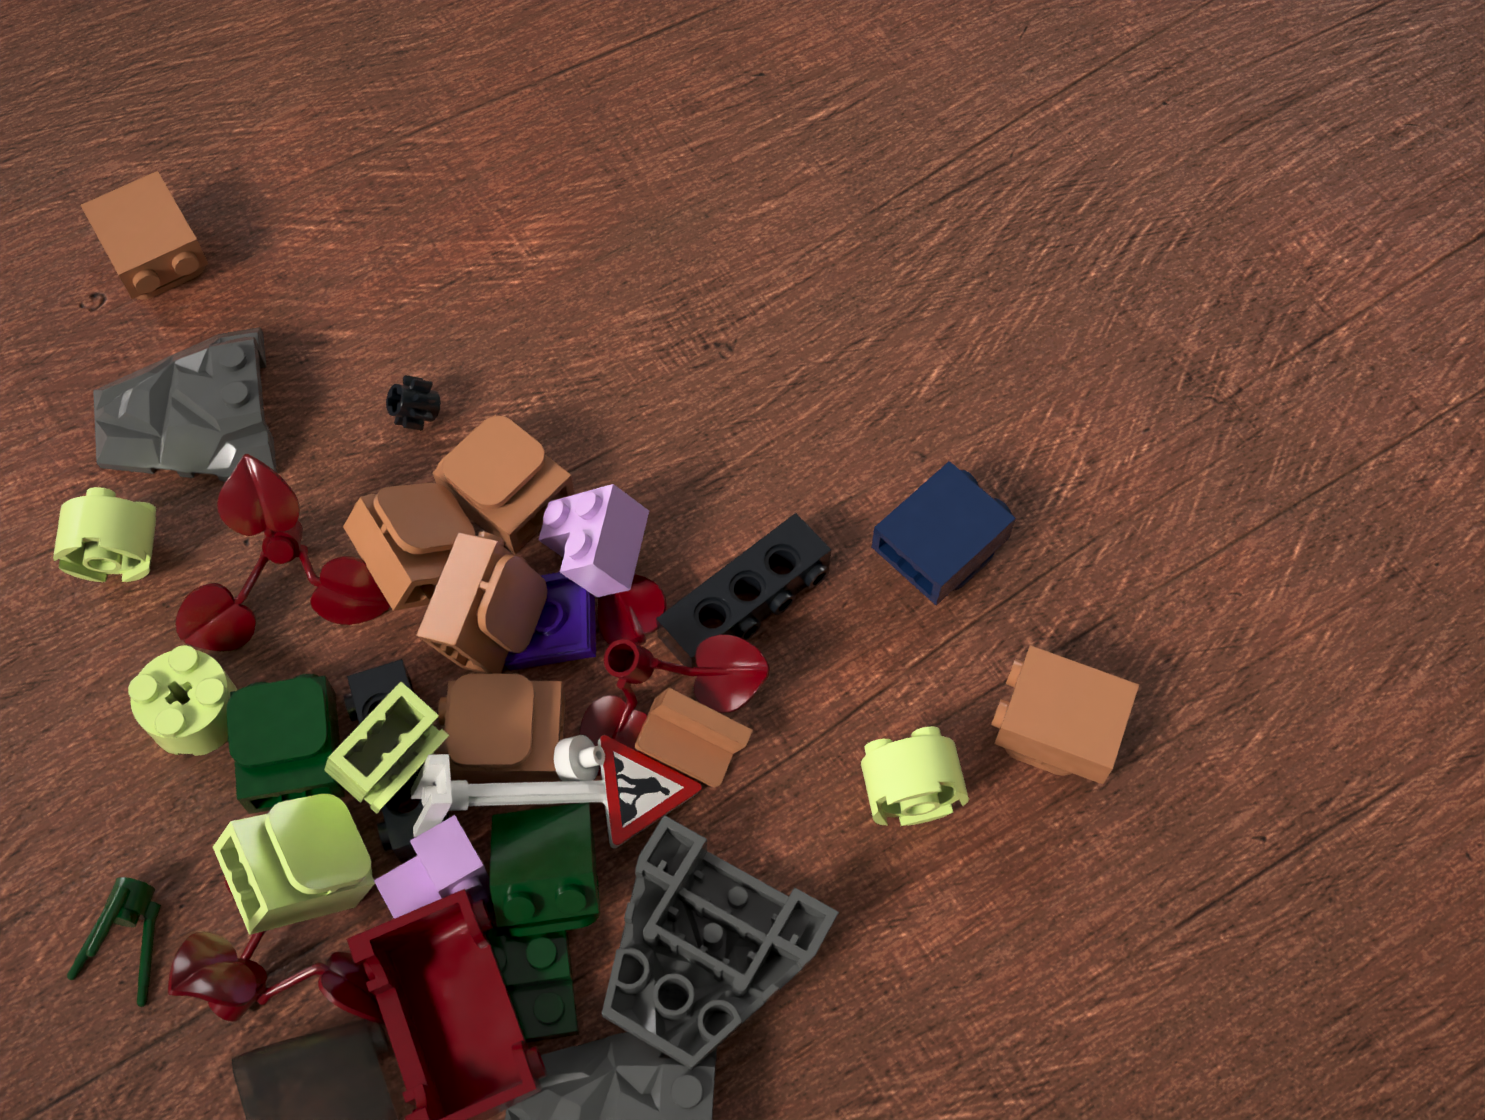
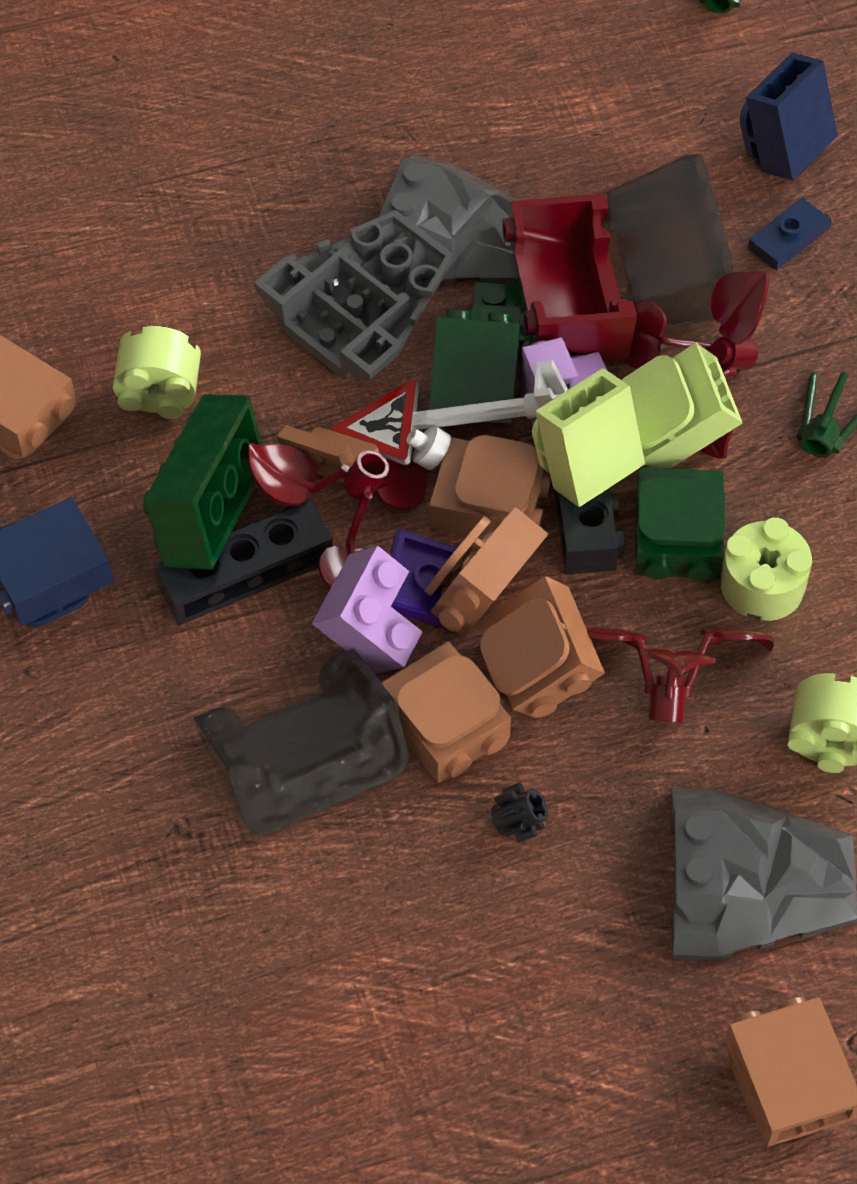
camera: 165 degrees left, 5 degrees down
none -> dark green brick [143,394,262,570]
none -> clear smoke windscreen [193,648,409,835]

